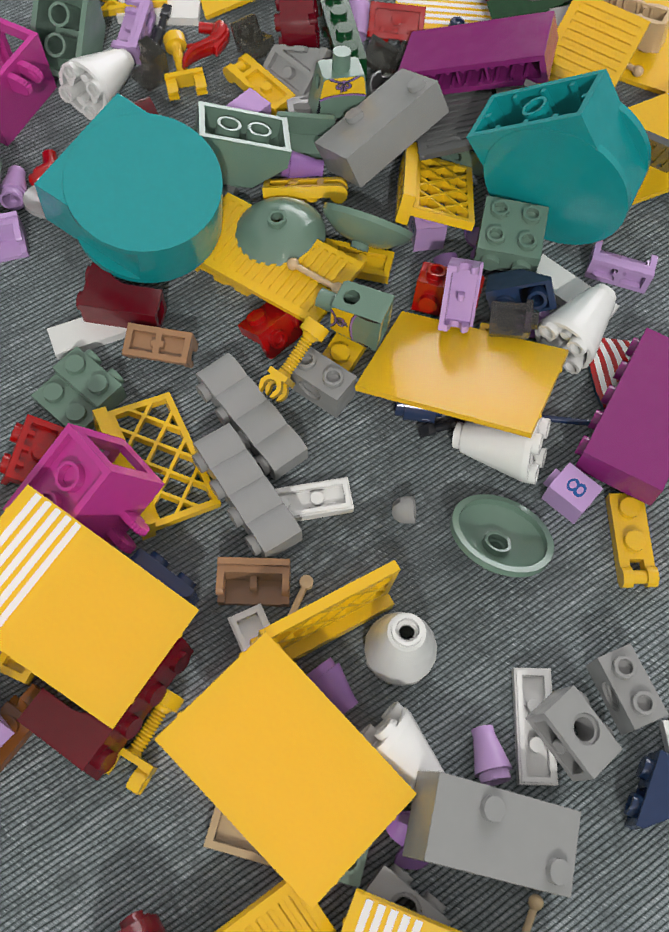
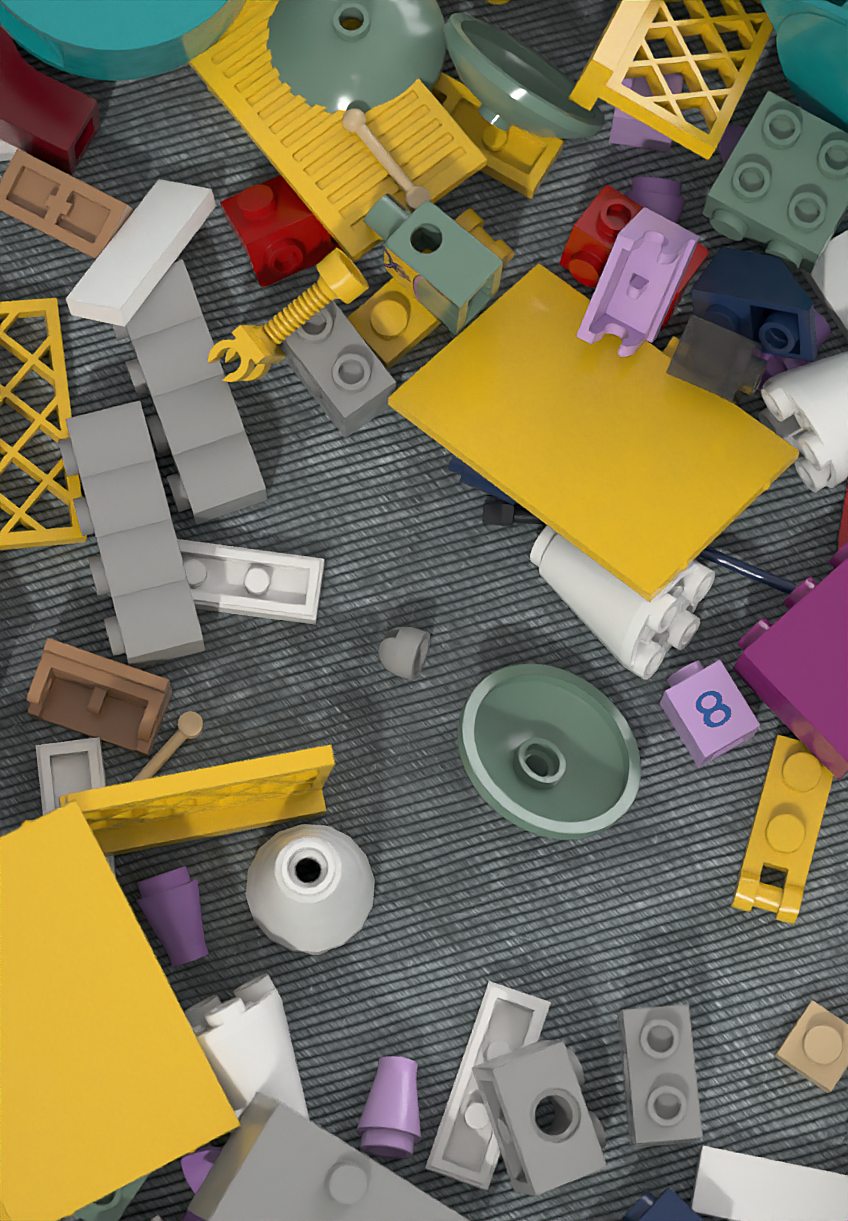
camera: 15 degrees right, 10 degrees up
none -> white tile [66,179,216,327]

